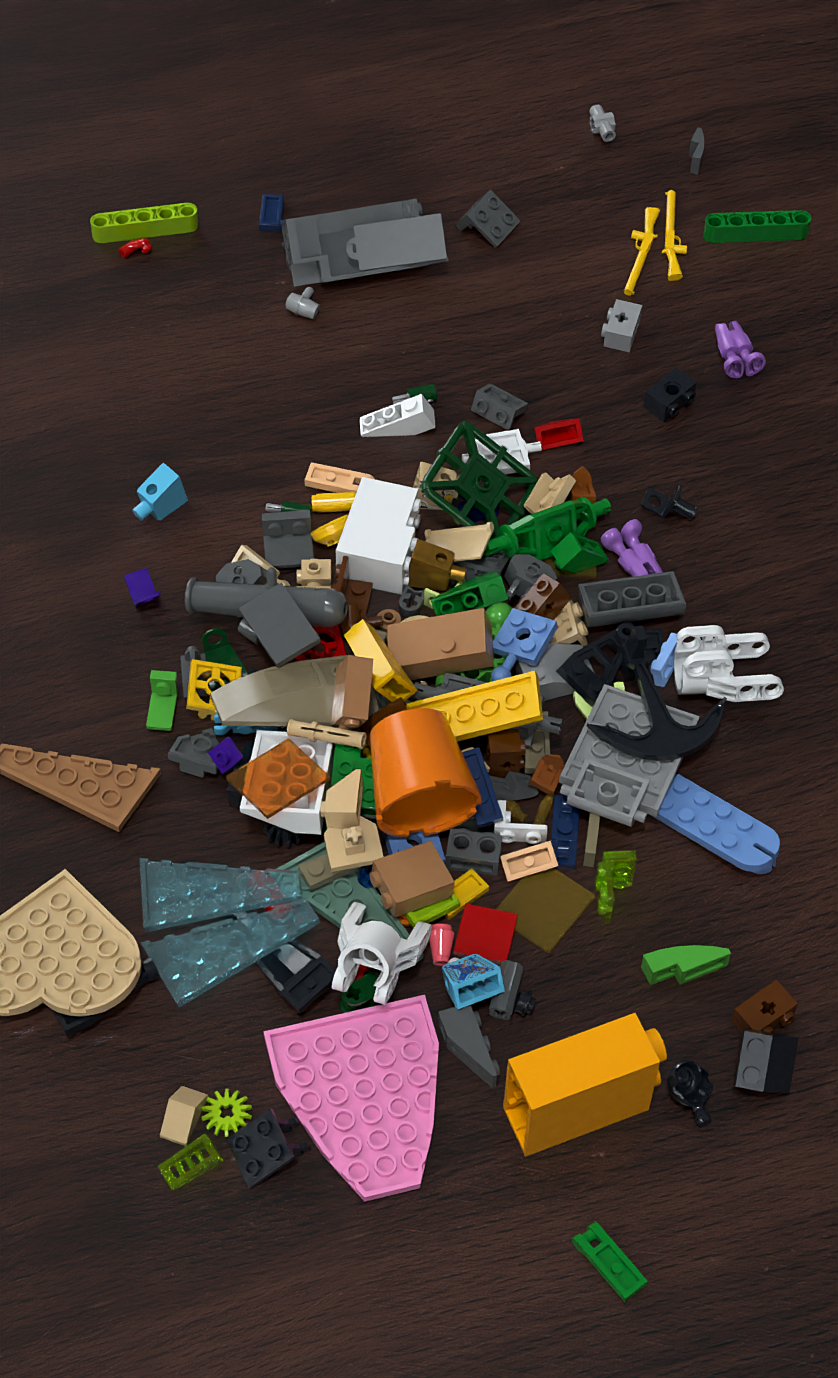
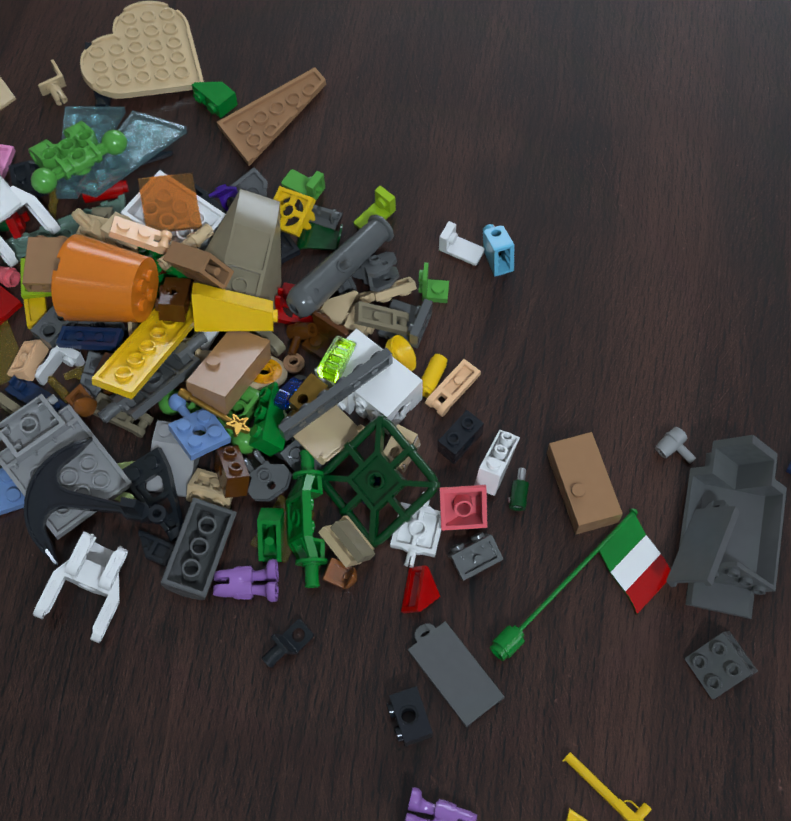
camera: 120 degrees right, 10 degrees up
dark purple bracket [124,568,161,607] -> none
dark grey tile [239,583,321,668] -> none
dark green piece [266,501,312,515] -> none
light grey brick [601,299,642,352] -> none
light blue plate [650,633,677,687] -> none
none -> bright green connector [28,121,127,194]
none -> tan bracket [38,59,68,105]
none -> clear yellow piece [48,183,59,220]
none -> light nougat plate [109,215,172,255]
none -> pearl gold piece [177,388,250,437]
none -> green slope [192,82,238,118]
none -> clear blue beam [273,377,304,410]
none -> dark grey plate [278,347,393,441]
none -> clear neon green slope [318,335,357,383]
none -> dark tan tile [330,519,375,563]
none -> lime bracket [354,185,396,230]
none -> dark tan plate [354,301,409,337]
none -> dark grey piece [408,621,505,728]
none -> bright green bracket [419,262,449,303]
none -> black brick [437,410,484,464]
none -> white bracket [439,221,485,266]
none -> coral slope [440,485,487,531]
none -> flag [490,508,670,661]
none -> medium nougat brick [547,432,623,535]

